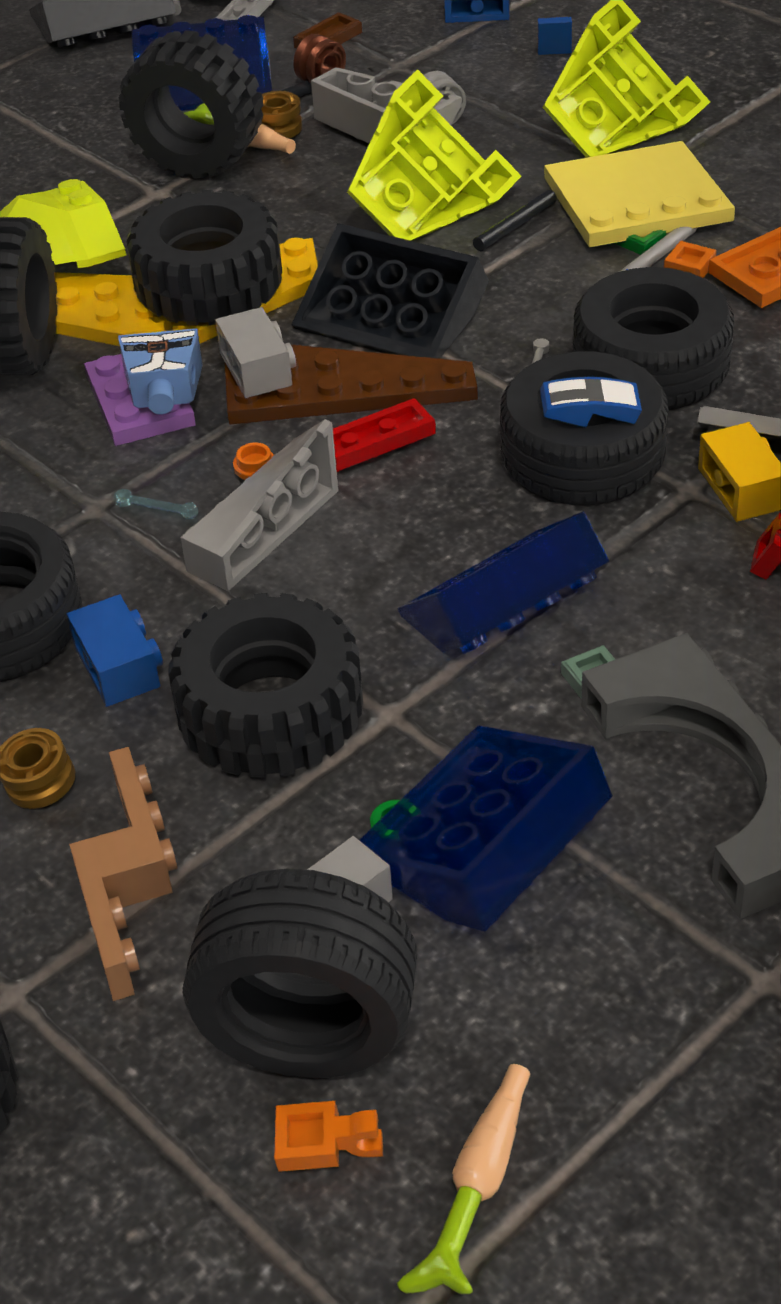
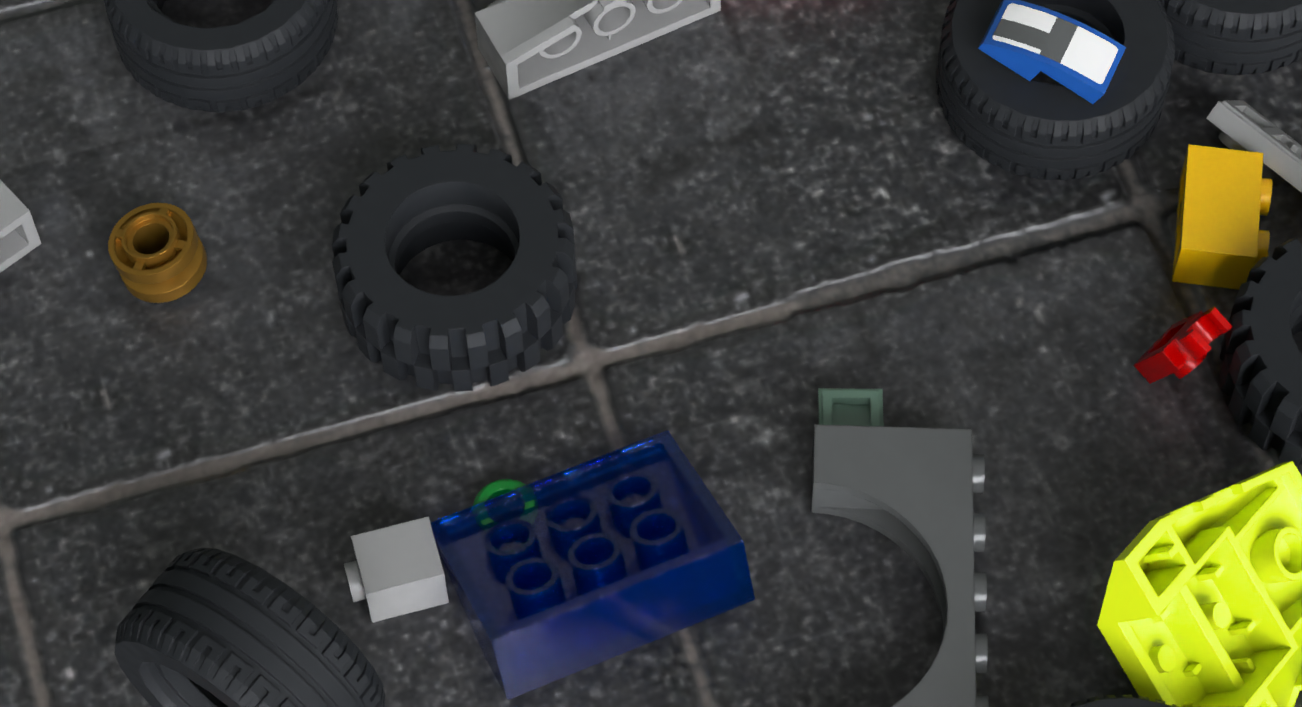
camera: 25 degrees right, 15 degrees up
blue brick [66,594,163,707] -> none
medium nougat bracket [69,747,177,1001] -> none
clear blue slope [397,511,609,654] -> none

